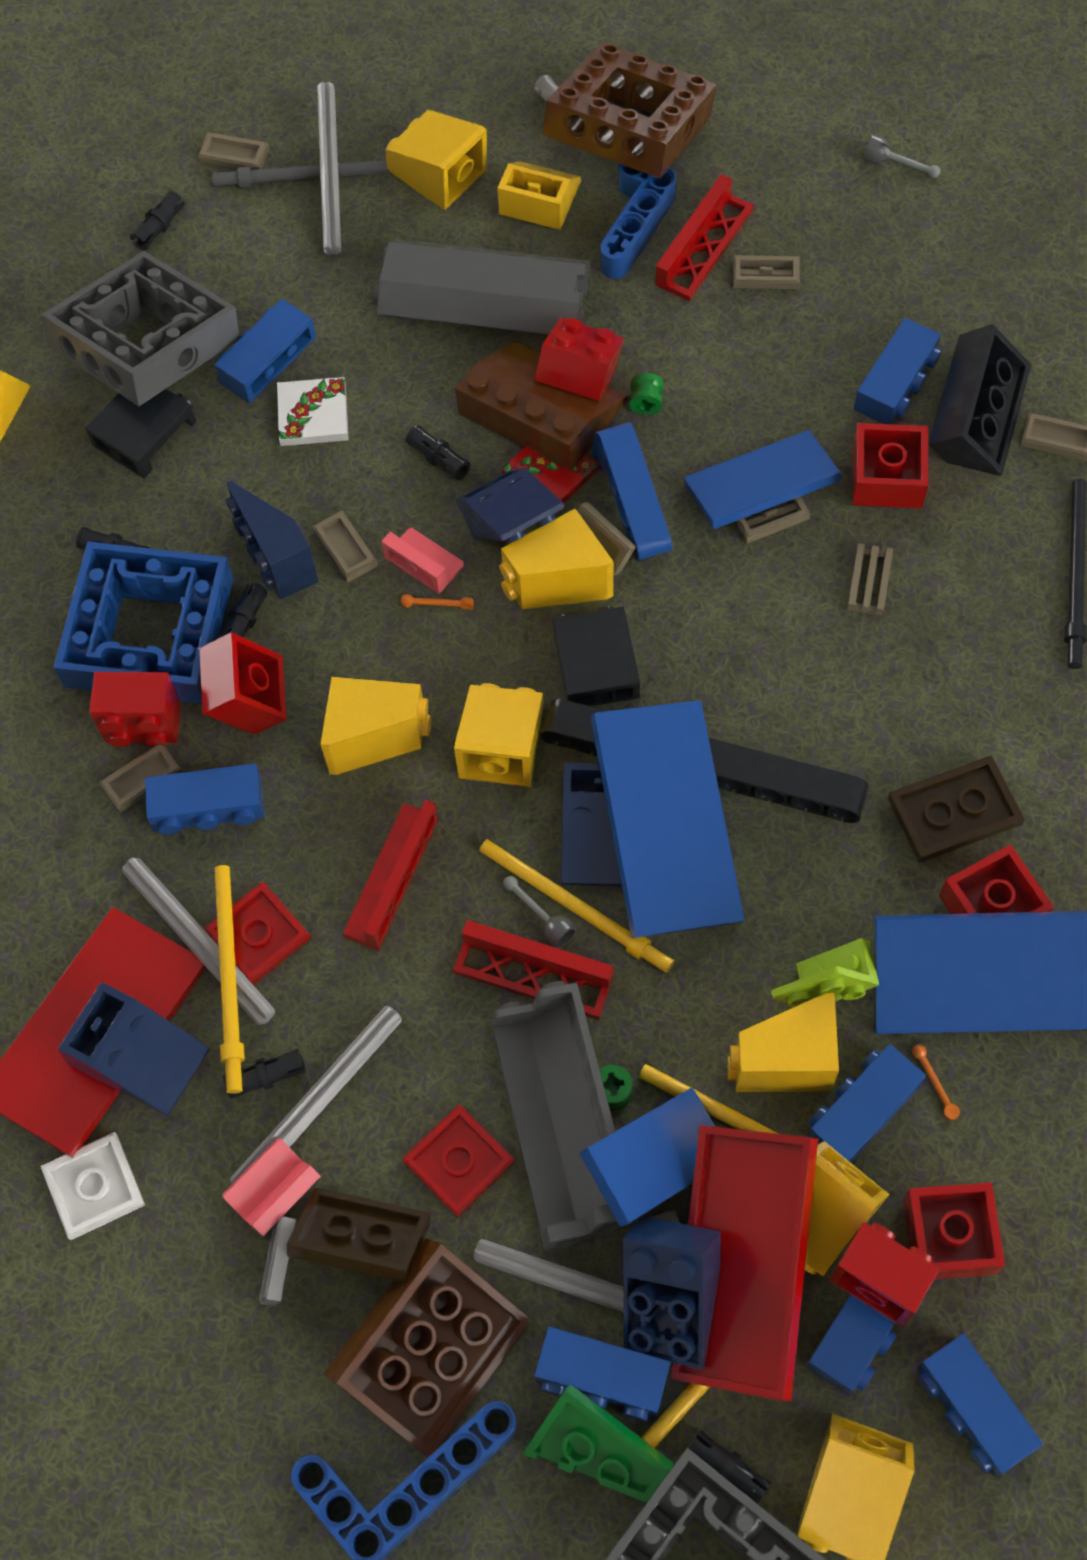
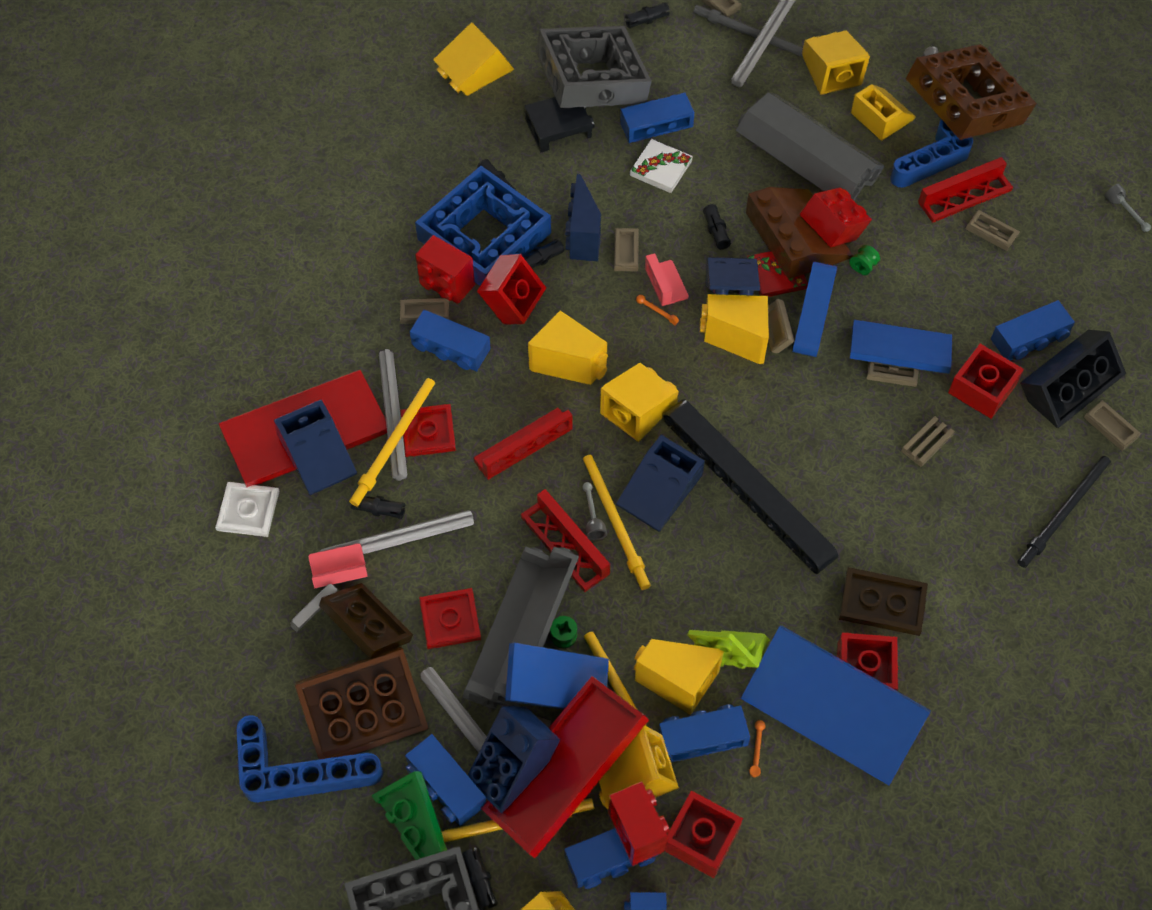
camera: 30 degrees right, 5 degrees down
black brick [553,606,640,706] -> none
blue tile [590,700,745,939] -> none

